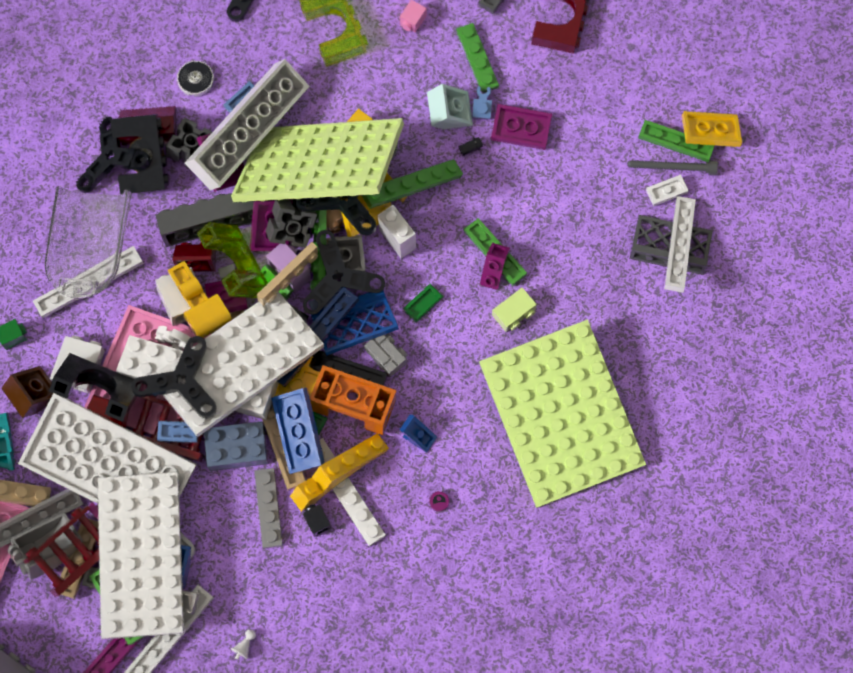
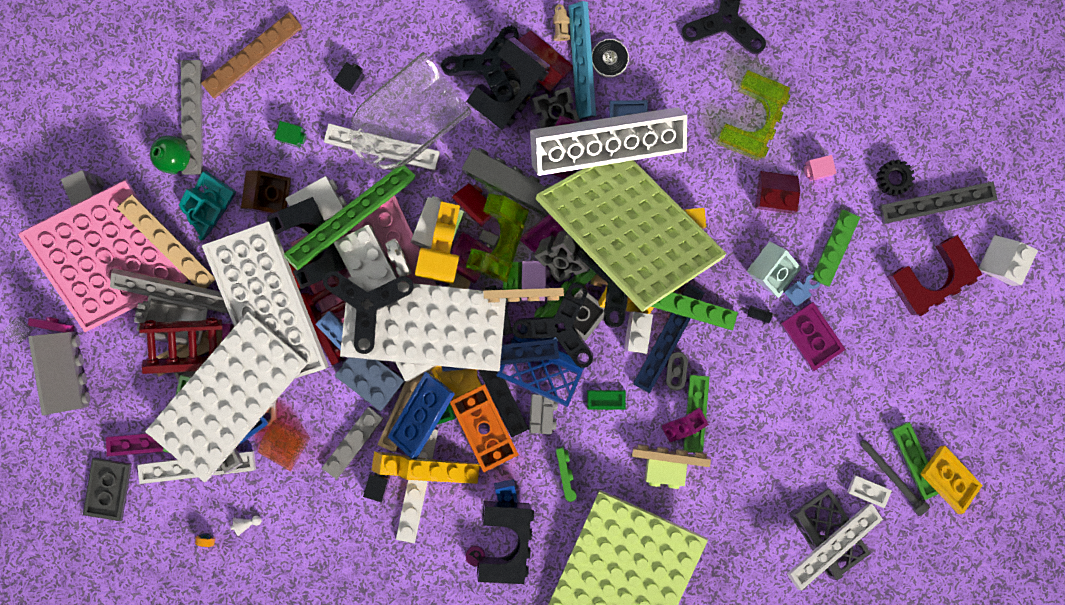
camera: 45 degrees right, 15 degrees up
none -> clear orange slope [258,419,310,472]
none -> bright green plate [284,163,416,271]
none -> black brick [334,62,365,95]
none -> black arch [476,501,534,584]
none -> tan piece [553,4,570,41]
none -> bright green plate [556,446,576,502]
none -> medium azure plate [568,1,596,119]
none -> dark blue plate [632,283,705,393]
none -> tan plate [632,444,711,467]
none -> dark grey plate [665,352,688,390]
none -> dark red slope [755,171,800,214]

